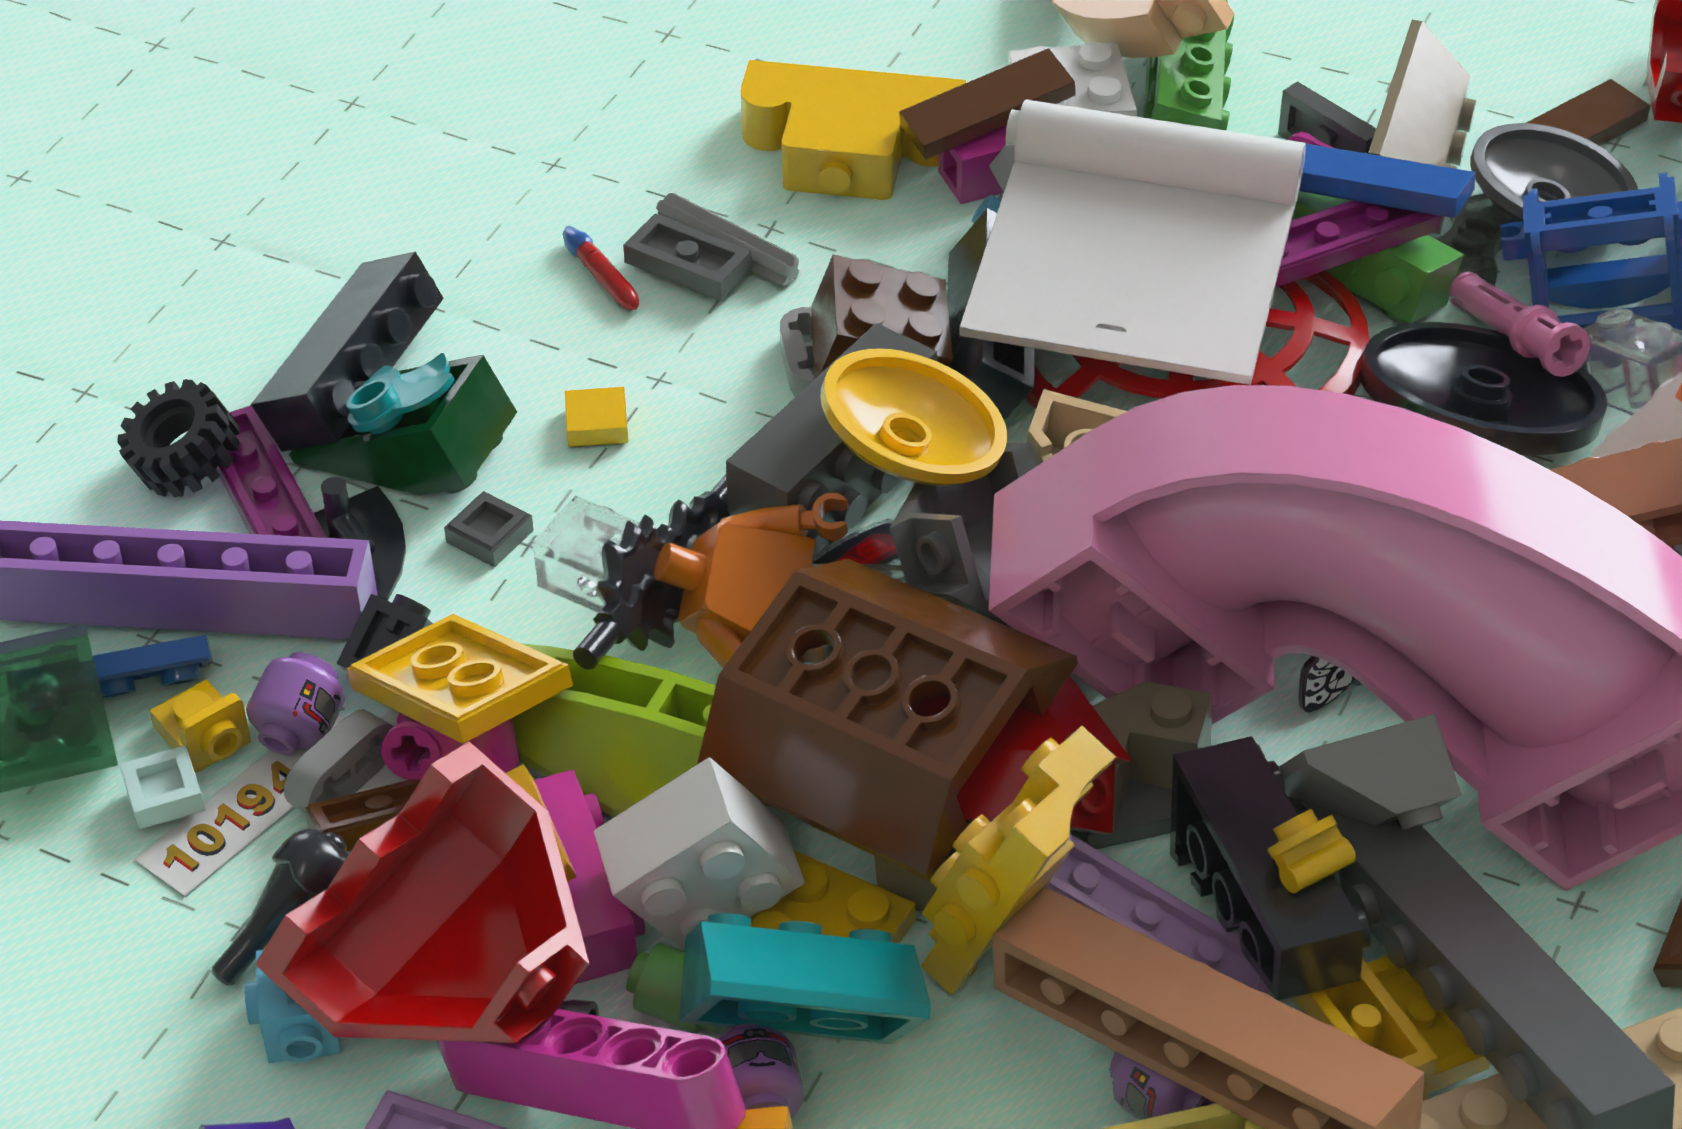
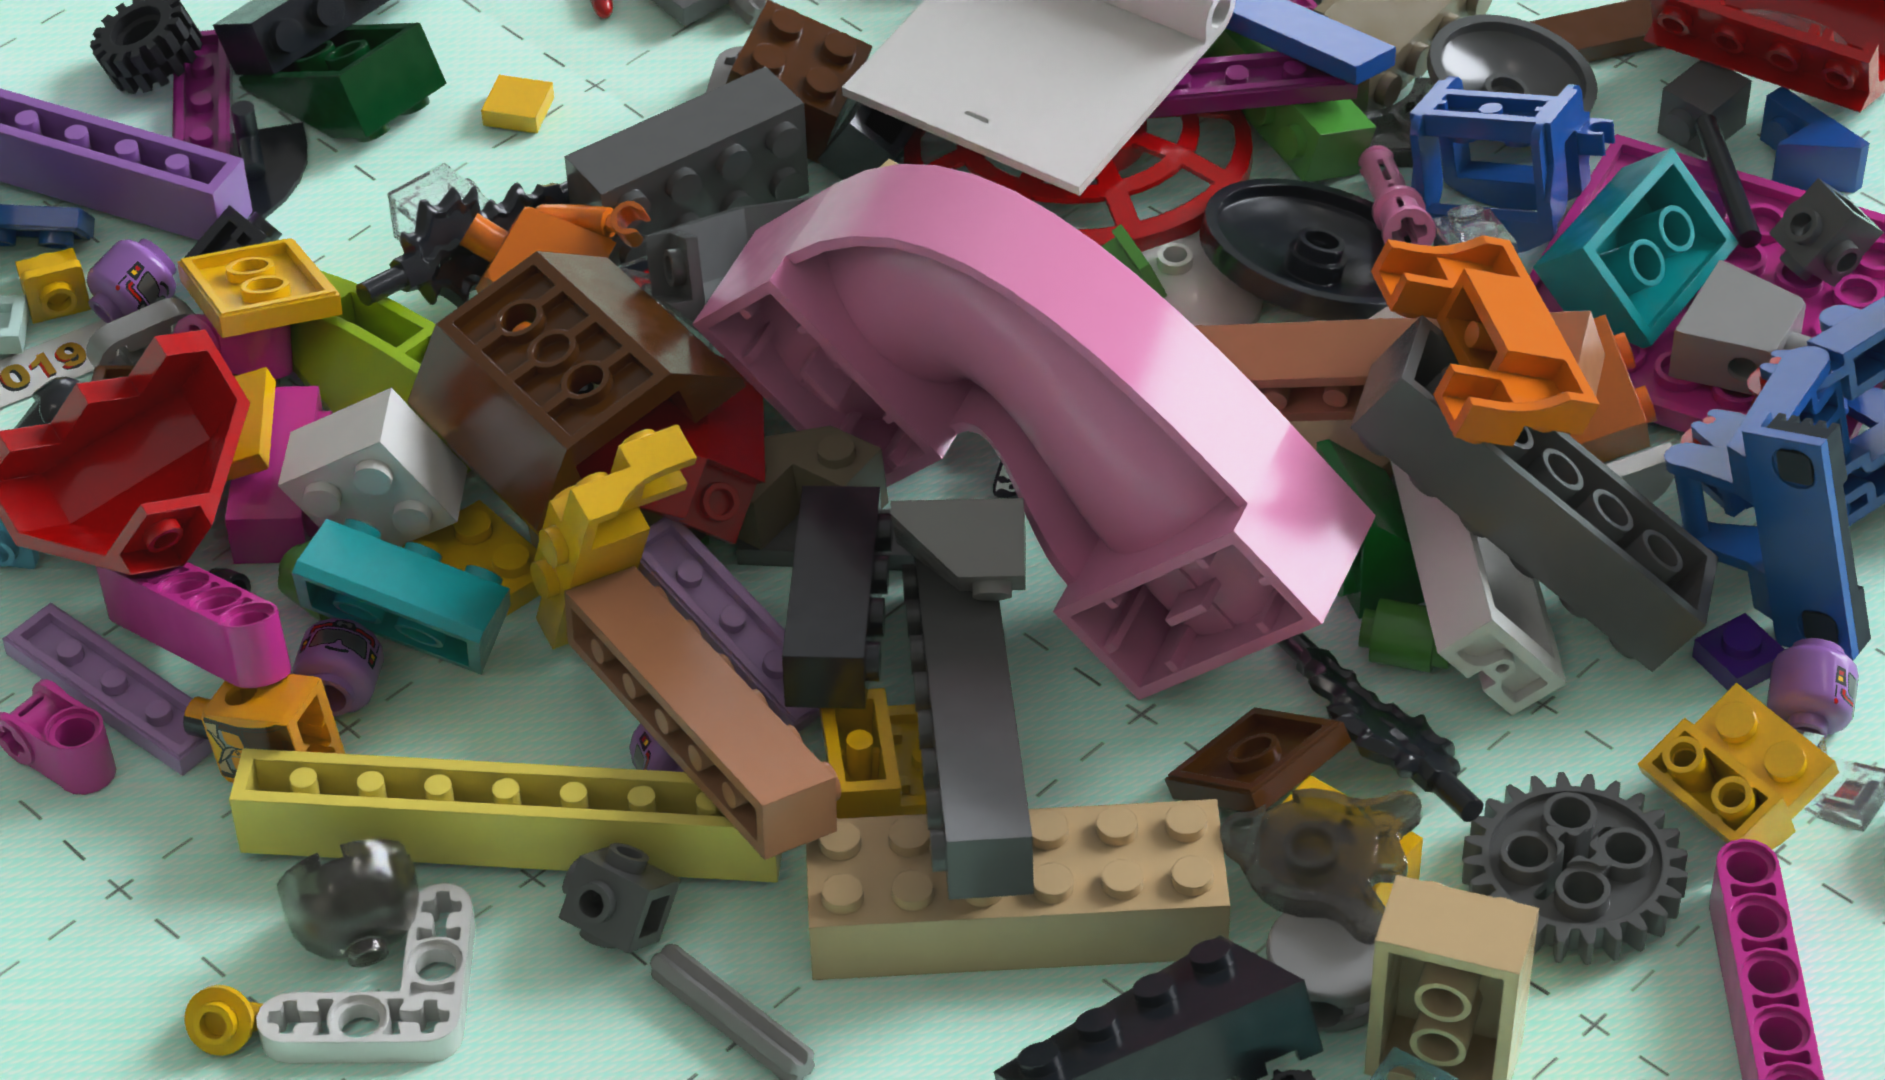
camera: 20 degrees right, 0 degrees up
teal plate [346,353,454,434] -> none
dark grey tile [444,491,534,567] -> none
yellow dish [820,349,1007,486] -> none
yellow plate [1267,809,1356,893] -> none

